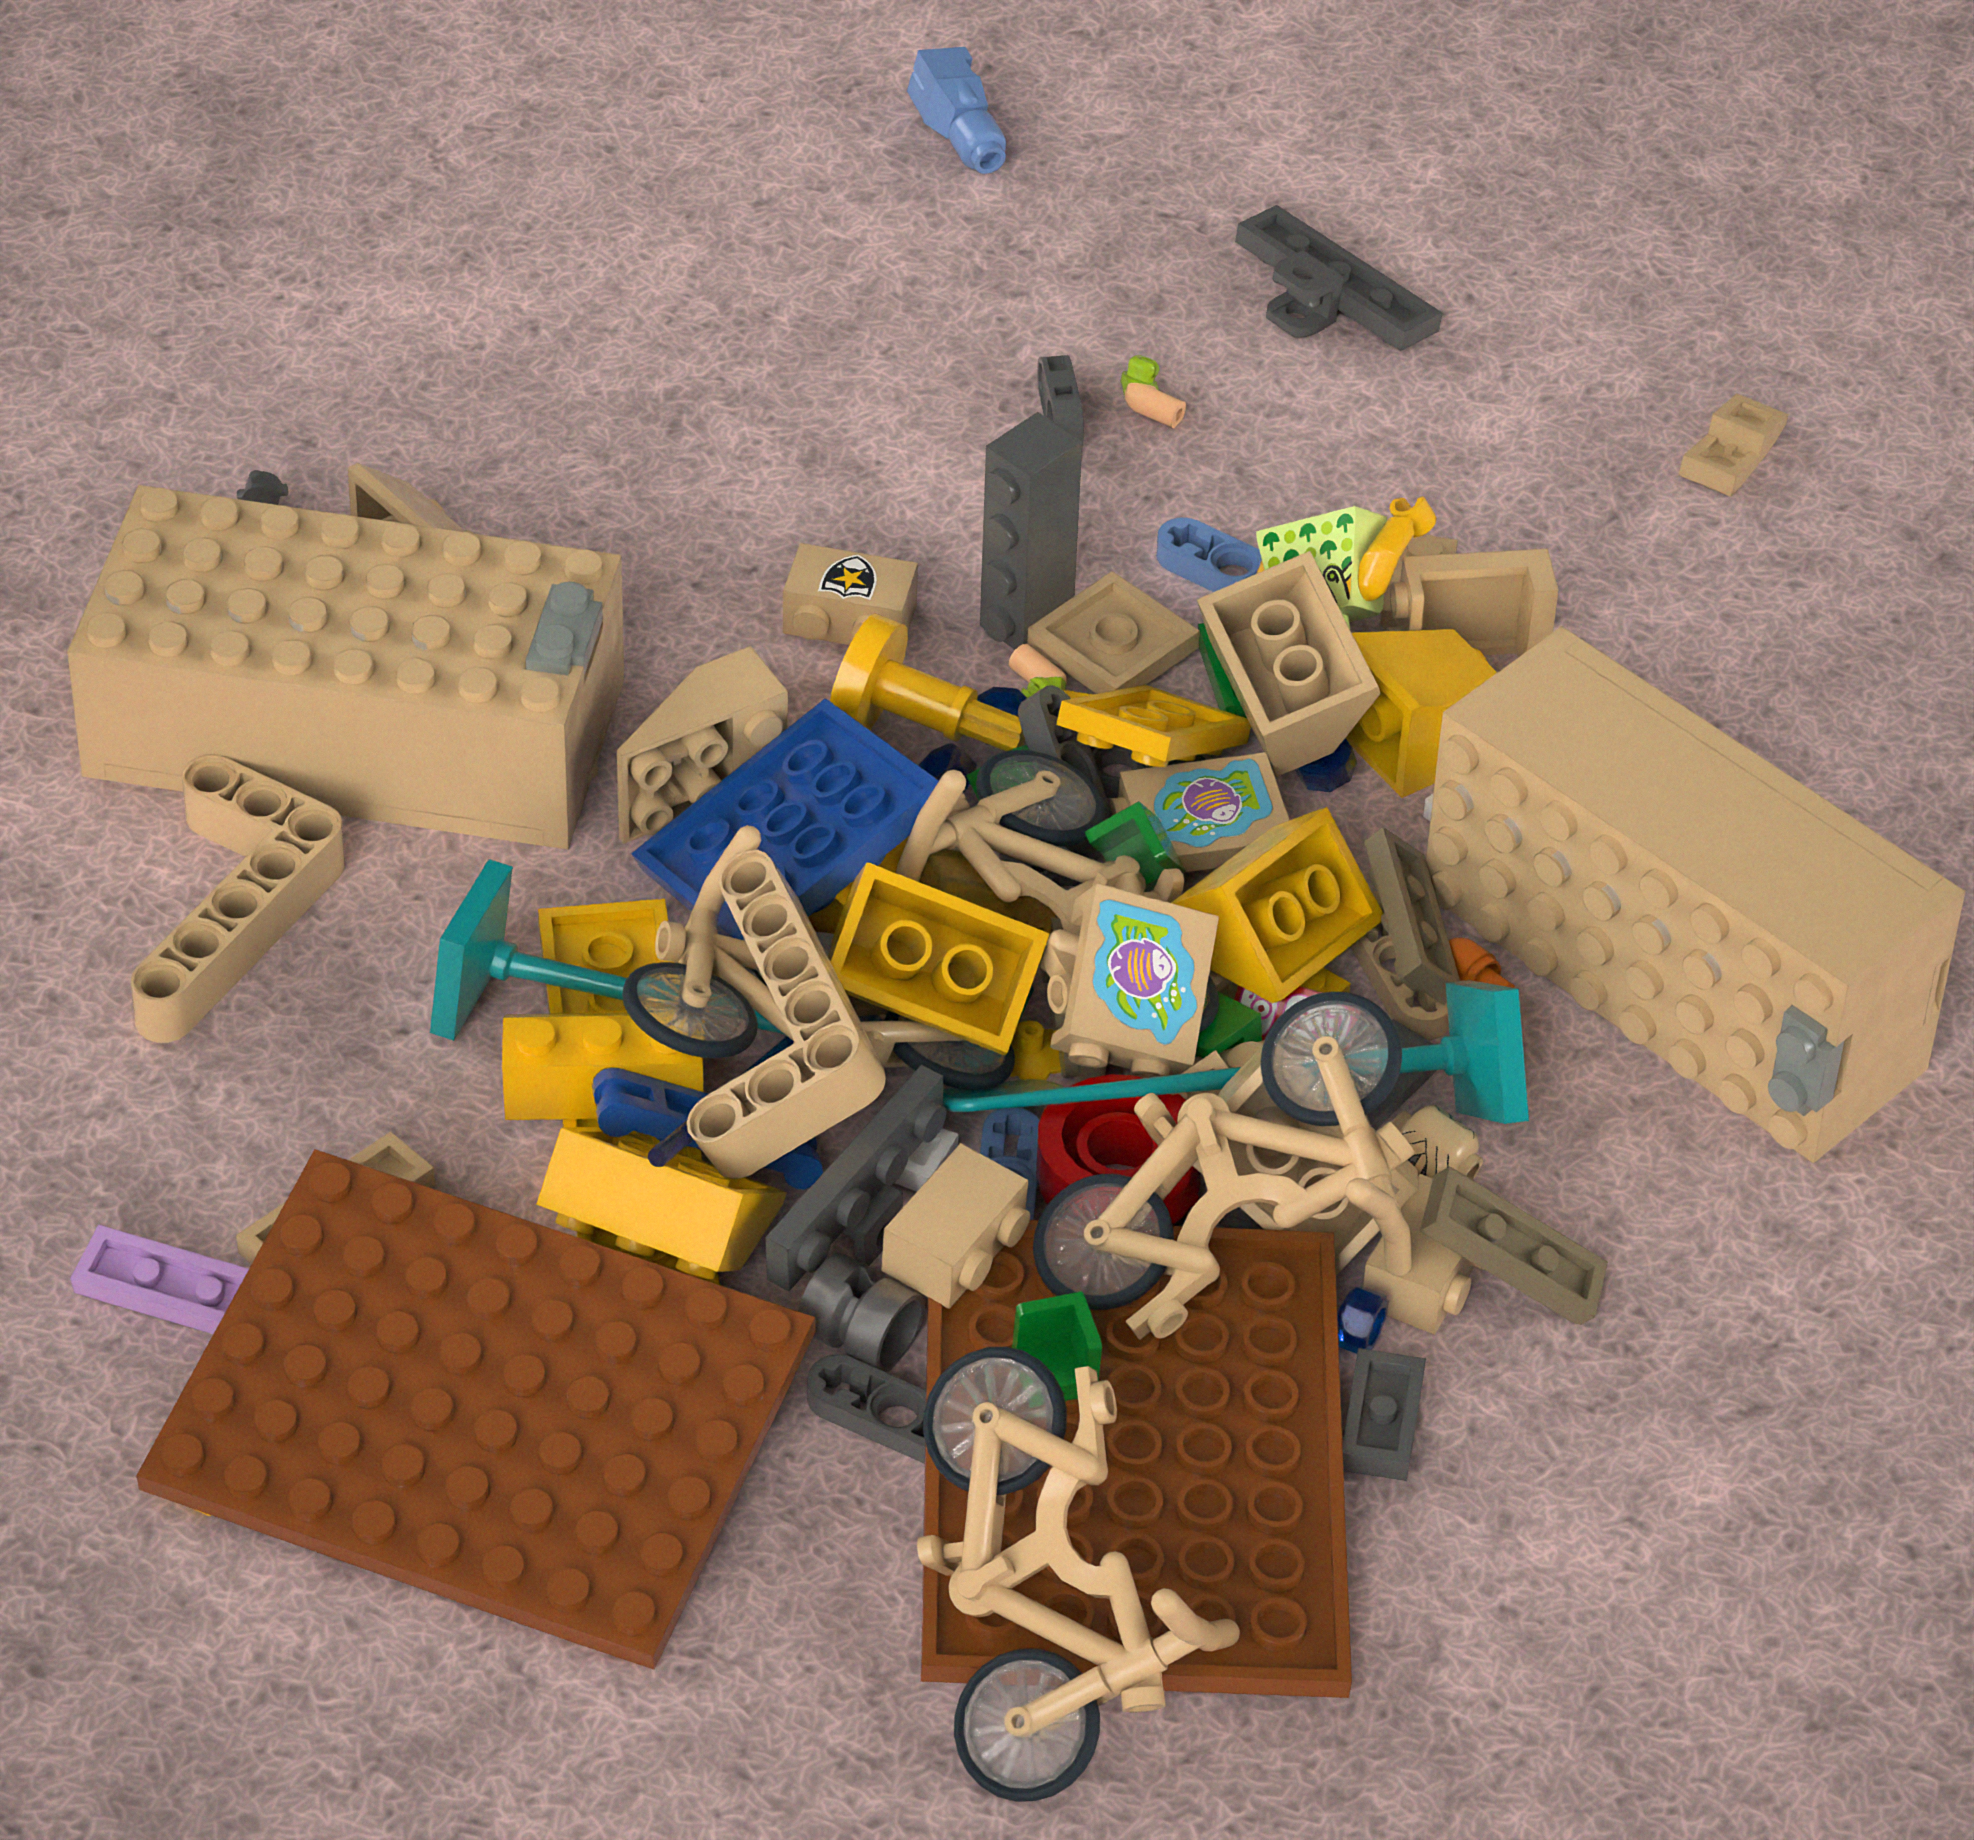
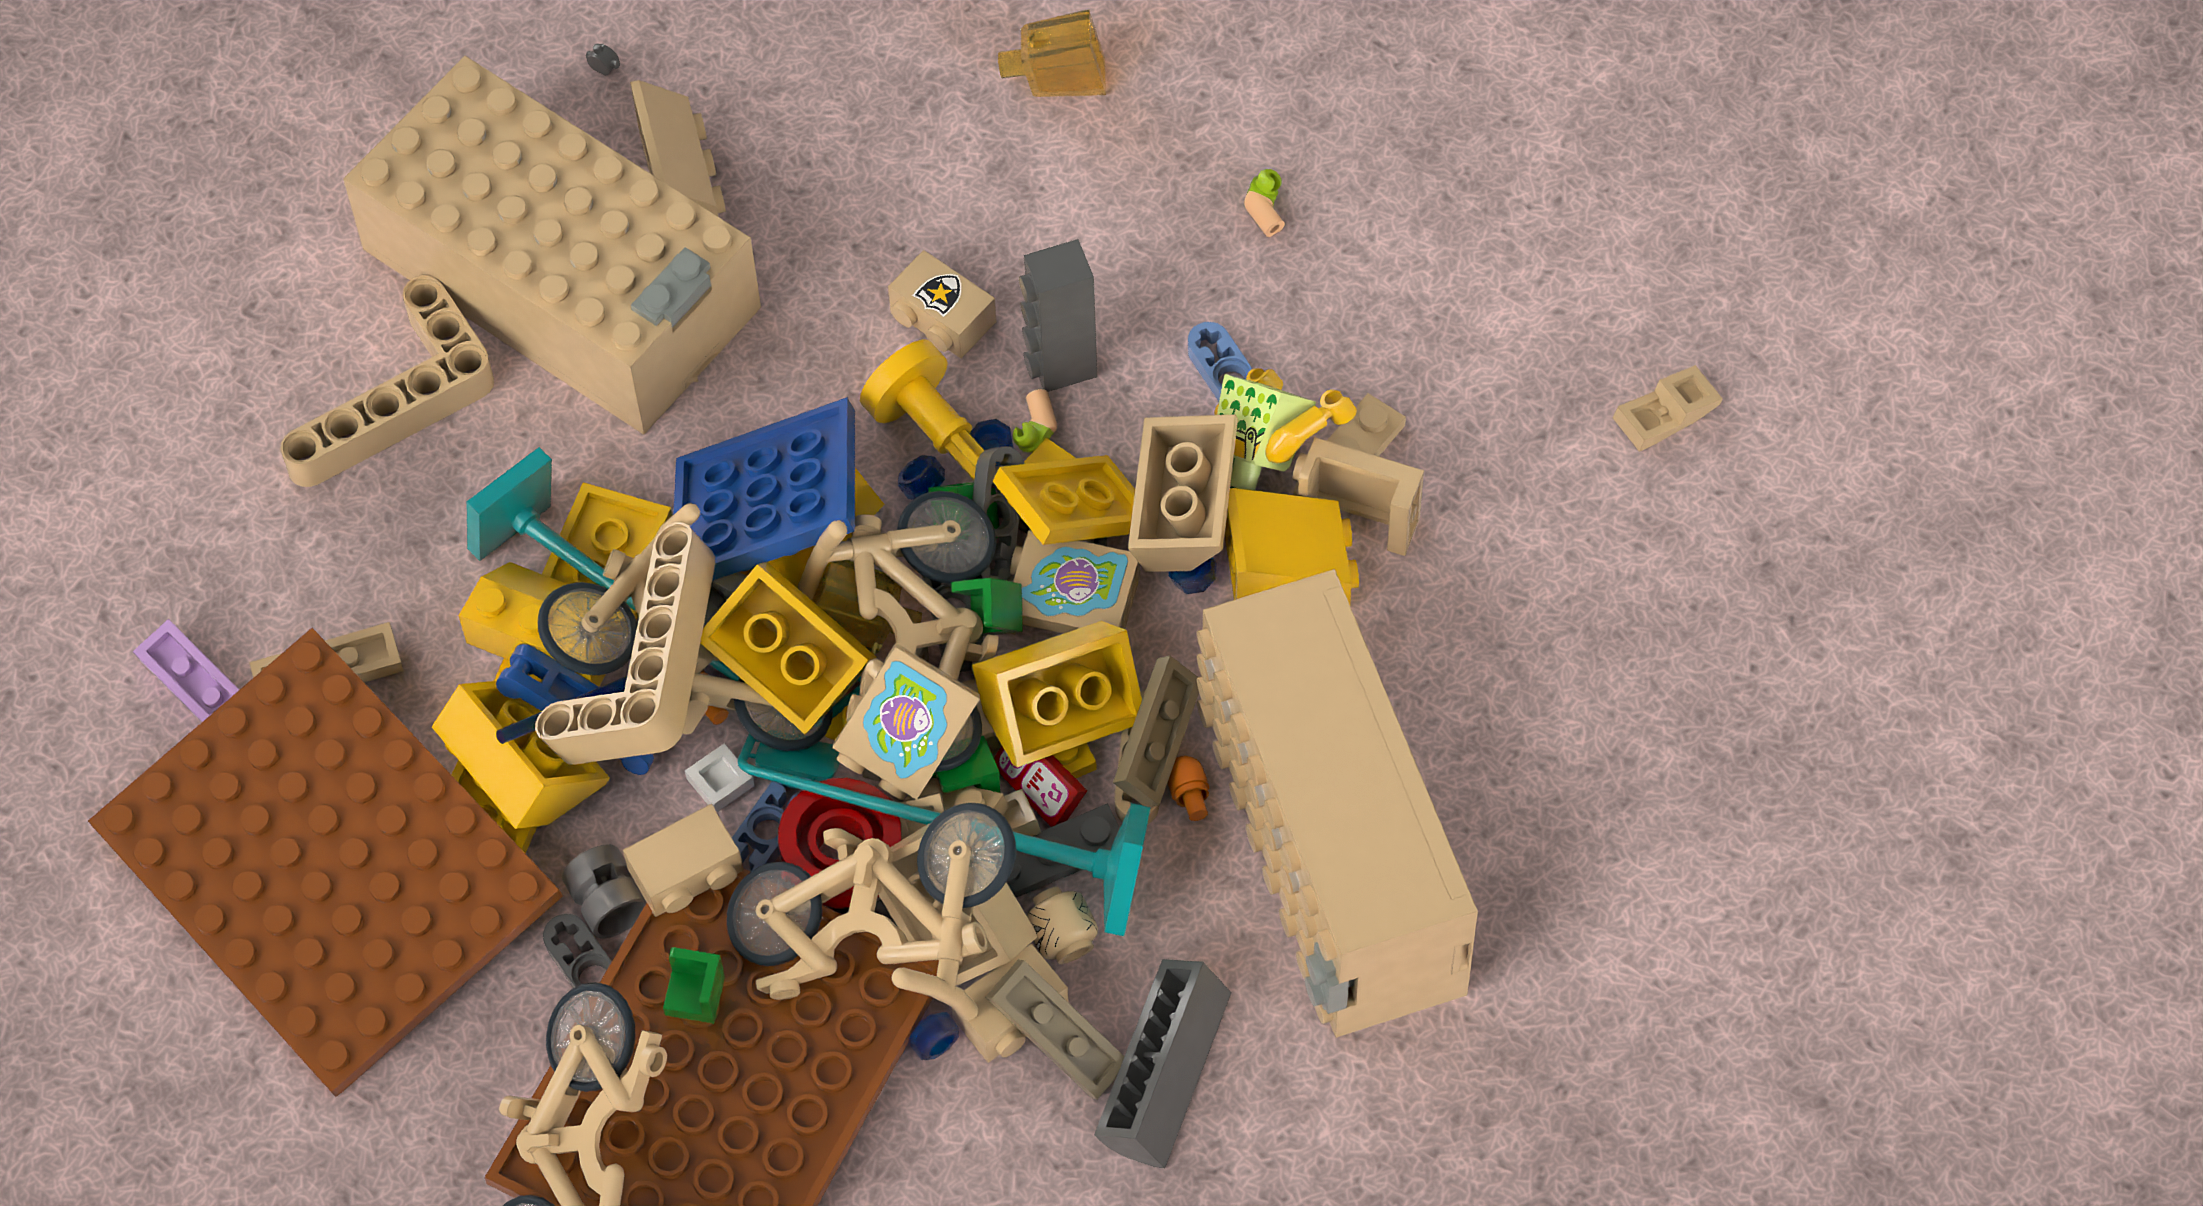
camera: 30 degrees right, 15 degrees up
tan slope [617,646,788,844] -> none
dark grey plate [765,1065,947,1291] -> none
tan plate [1027,571,1200,694] -> none
dark grey piece [1037,355,1084,446] -> none
dark grey plate [1235,205,1443,351] -> none
dark grey plate [1342,1348,1426,1481] -> none
none -> clear yellow torso [998,10,1106,97]
none -> dark grey brick [1094,959,1232,1169]

